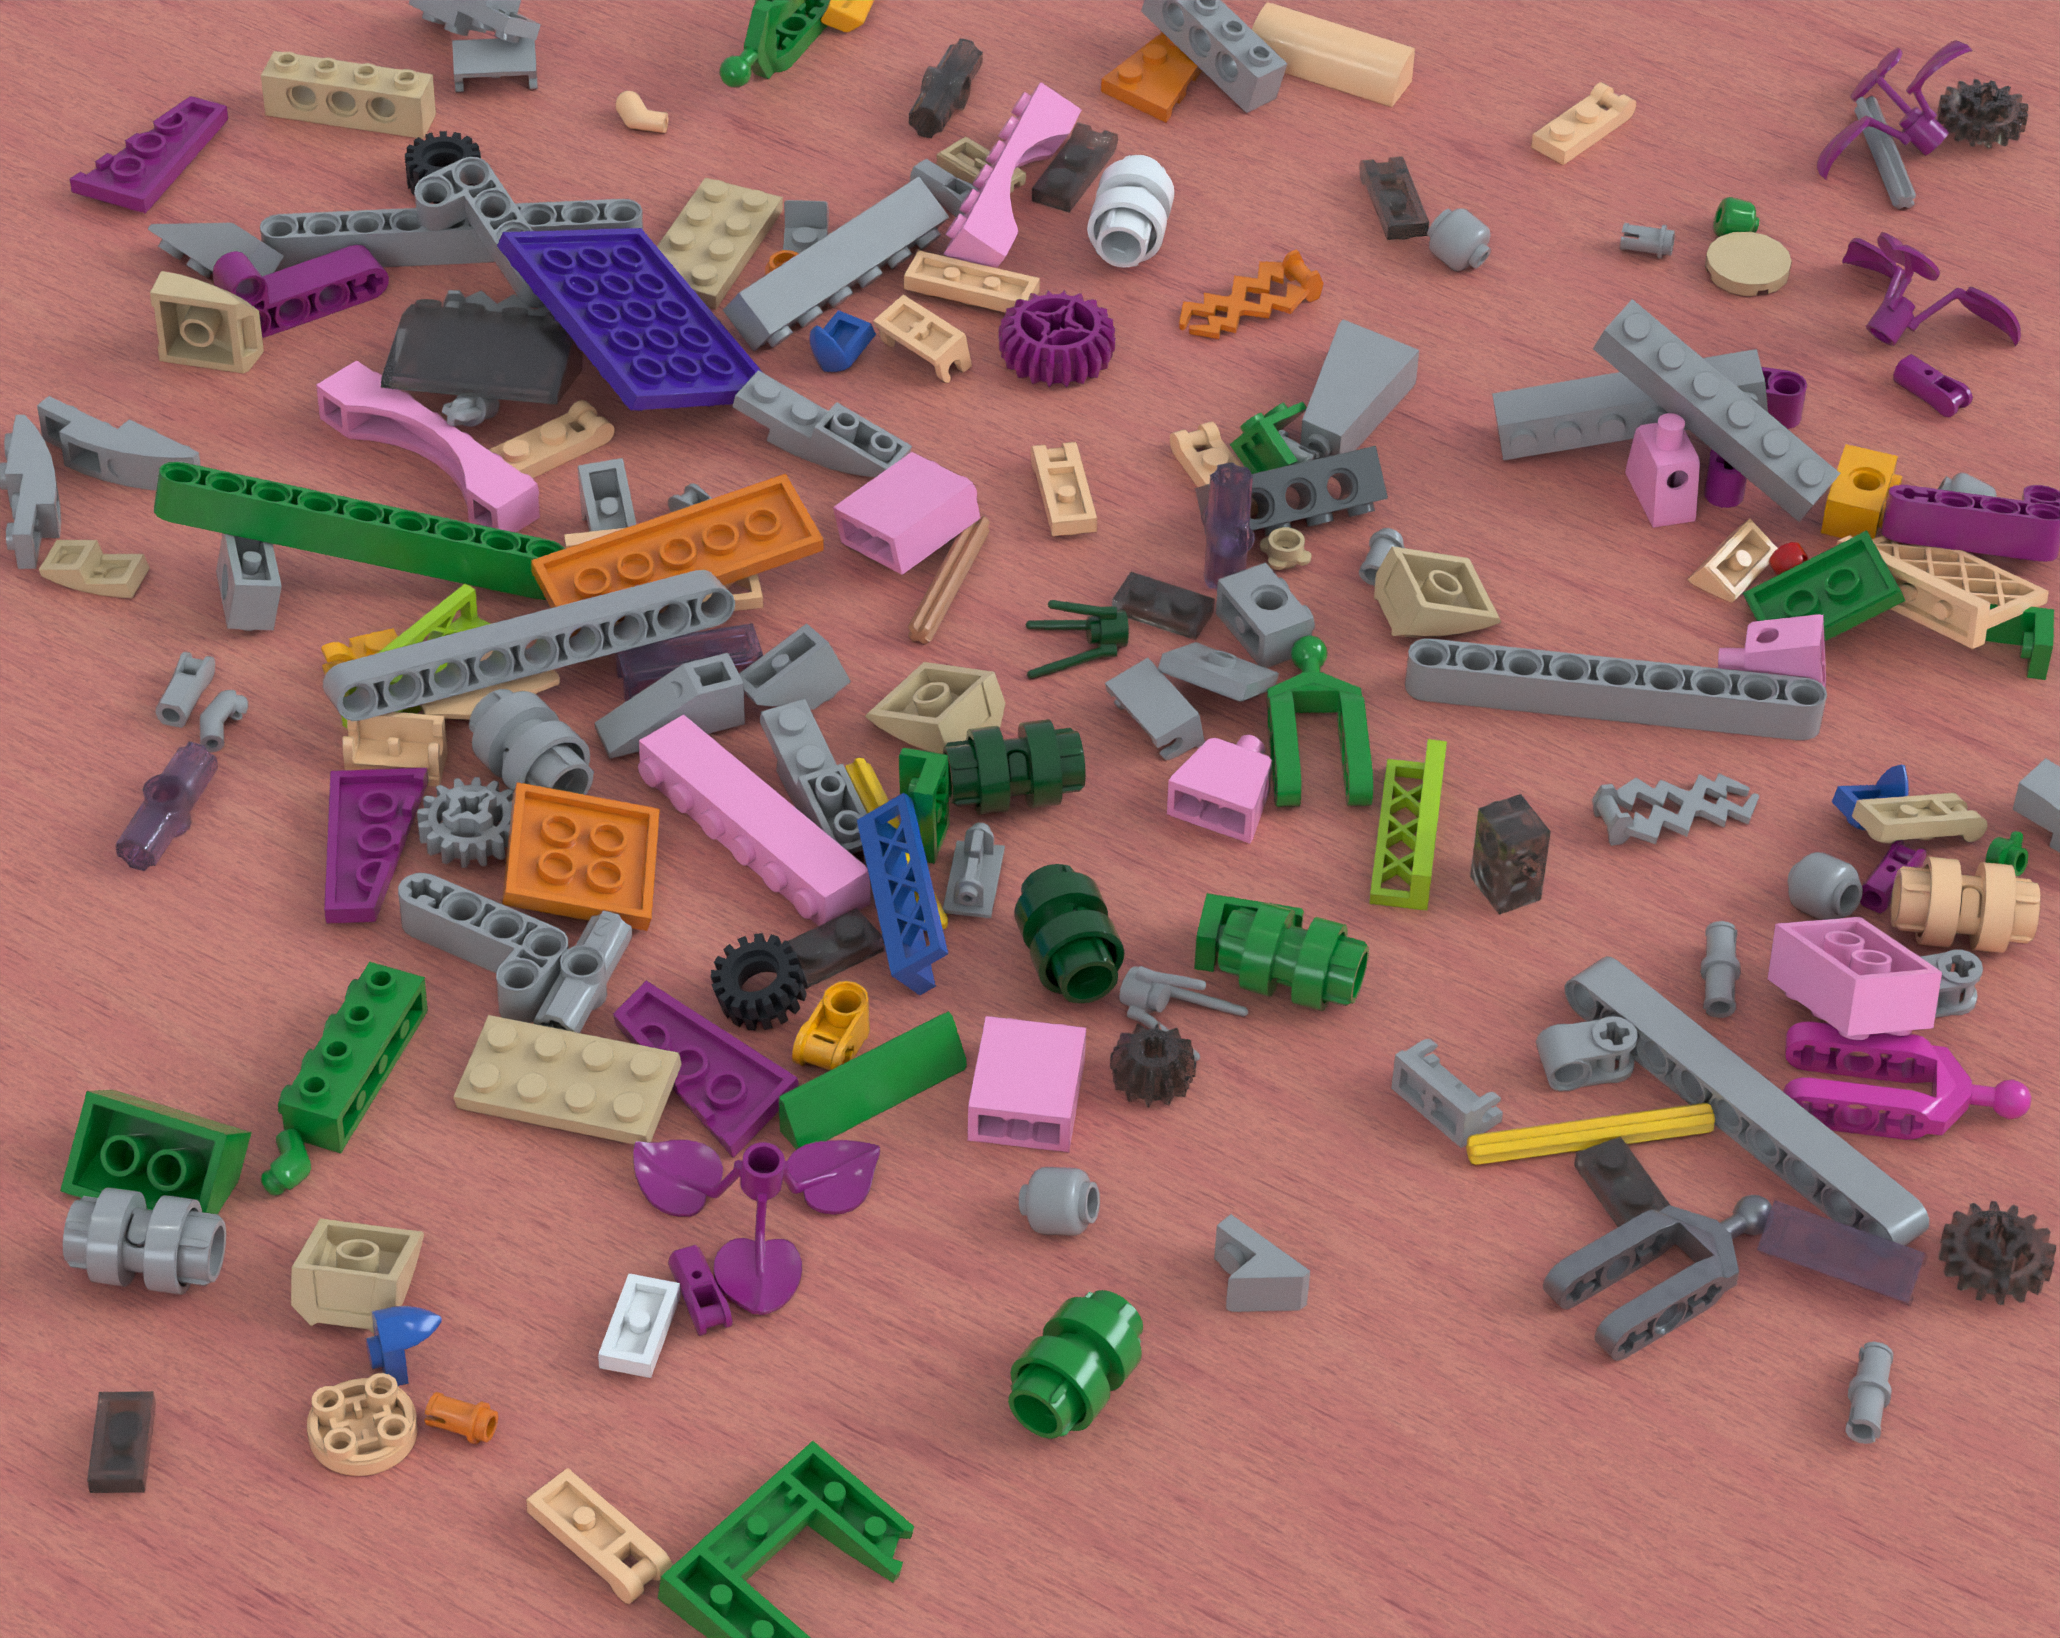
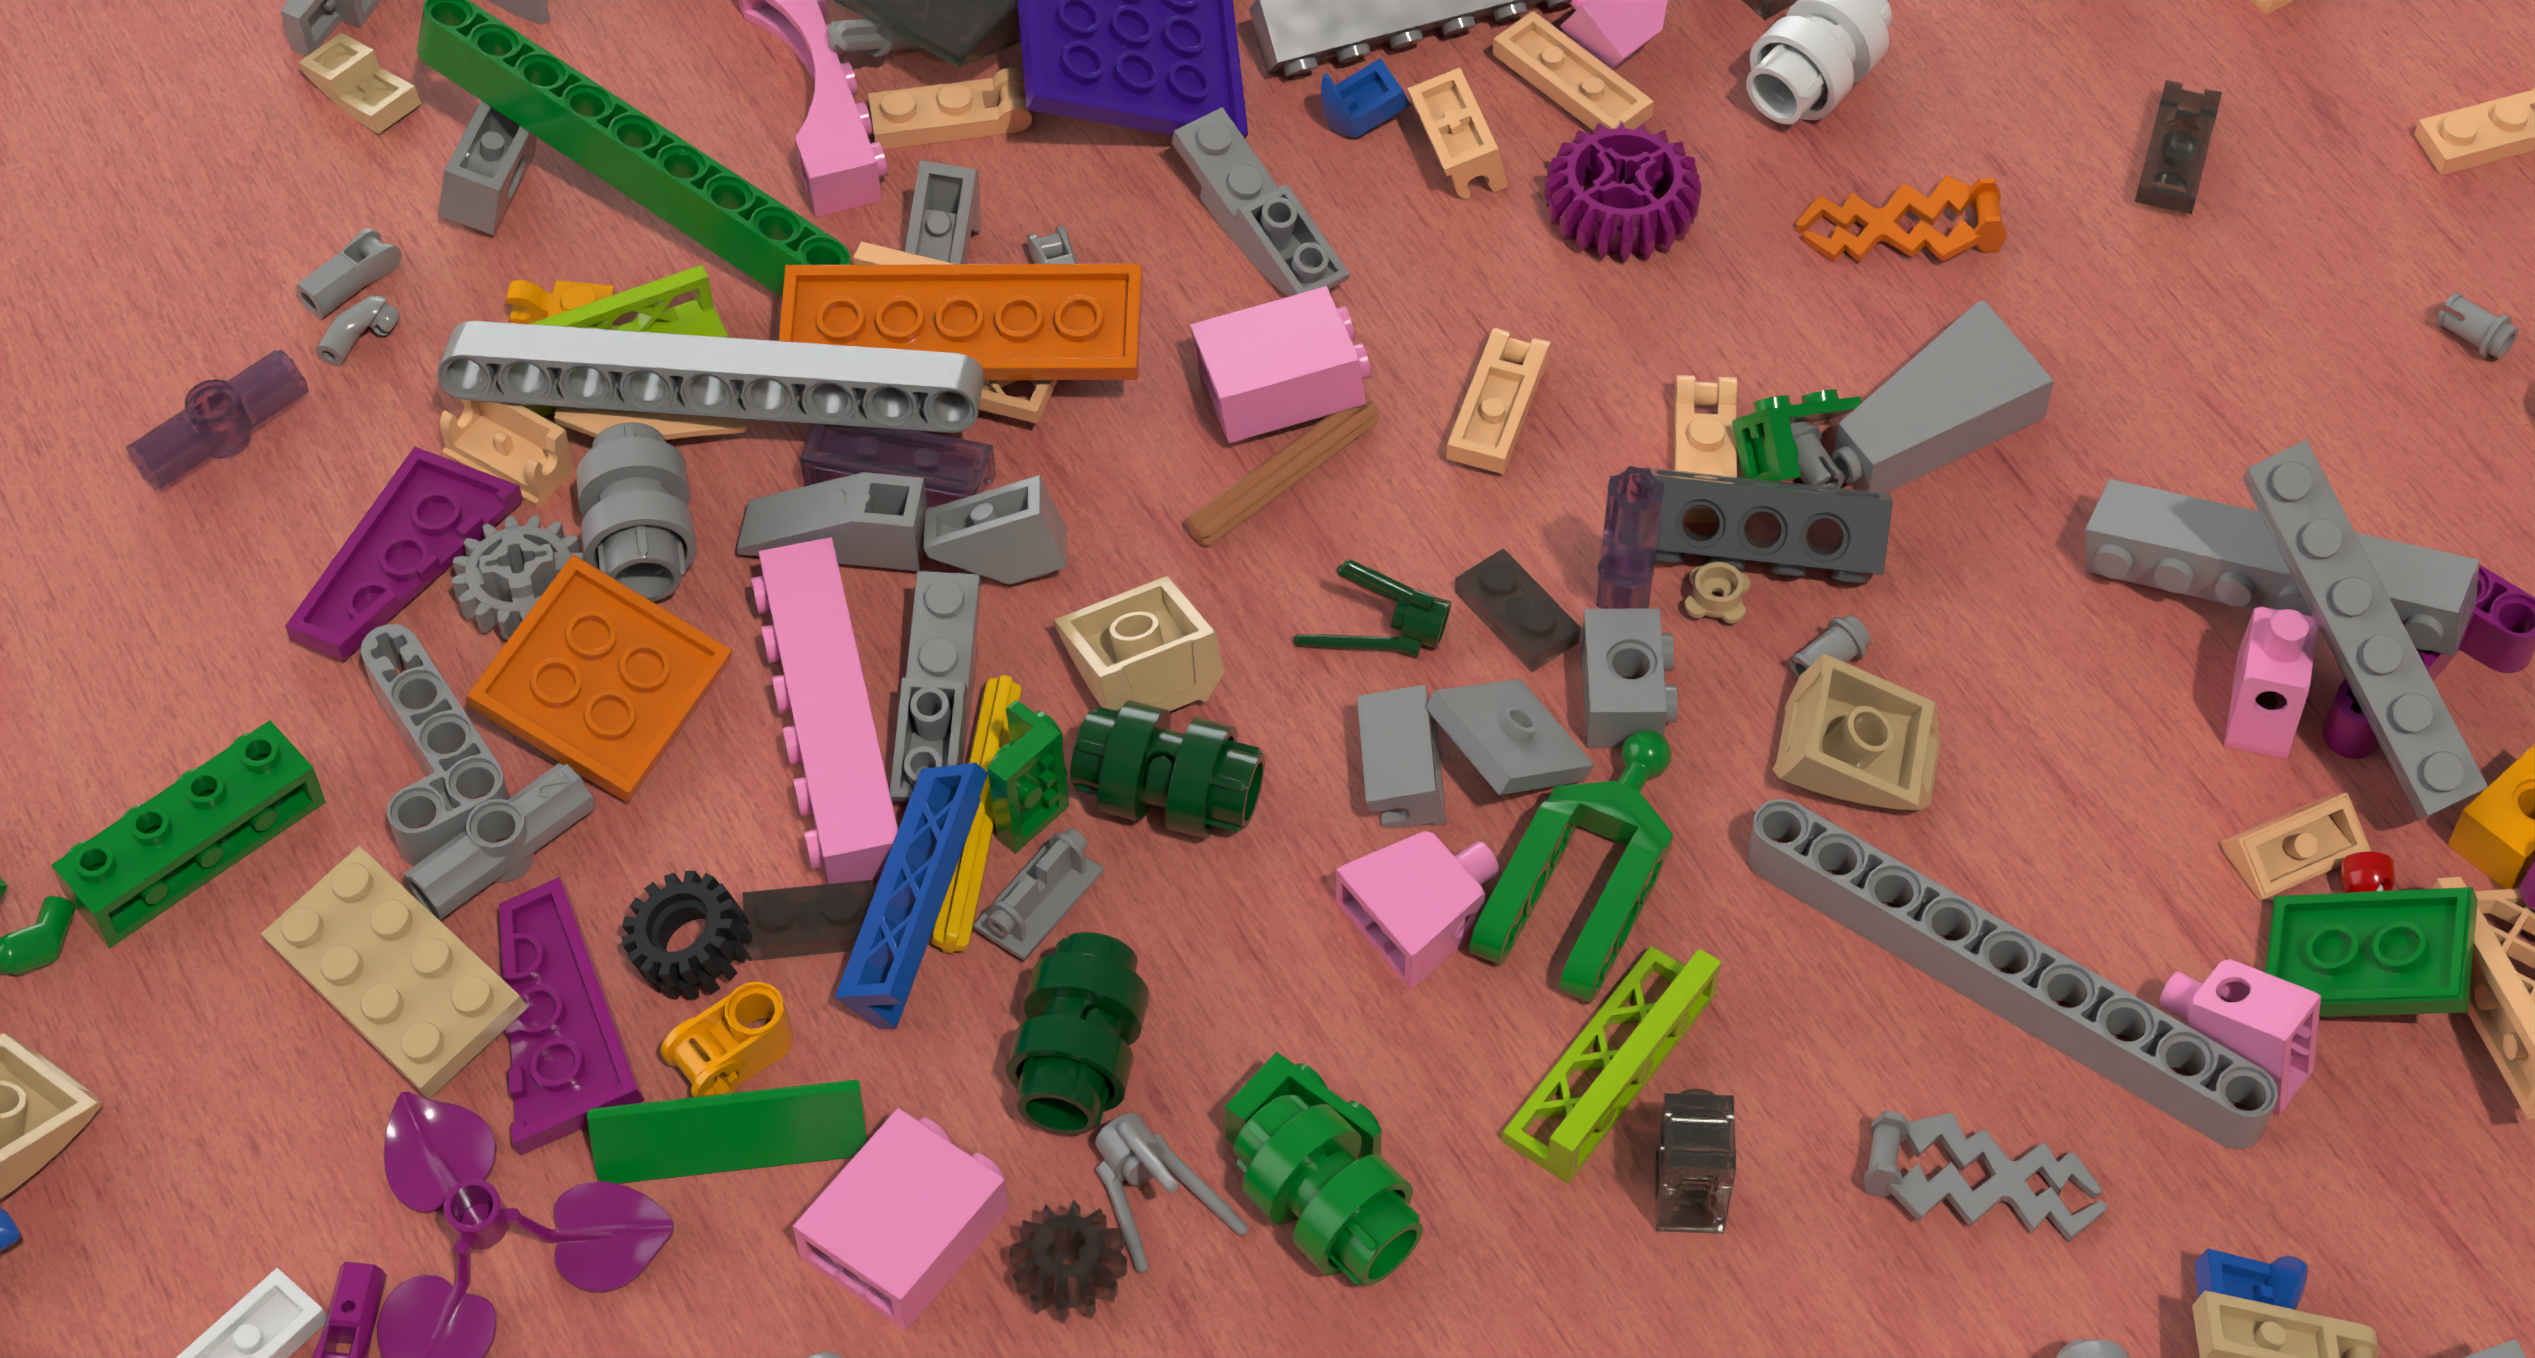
camera: 30 degrees right, 10 degrees up
light grey head [1427,208,1491,271] -> none

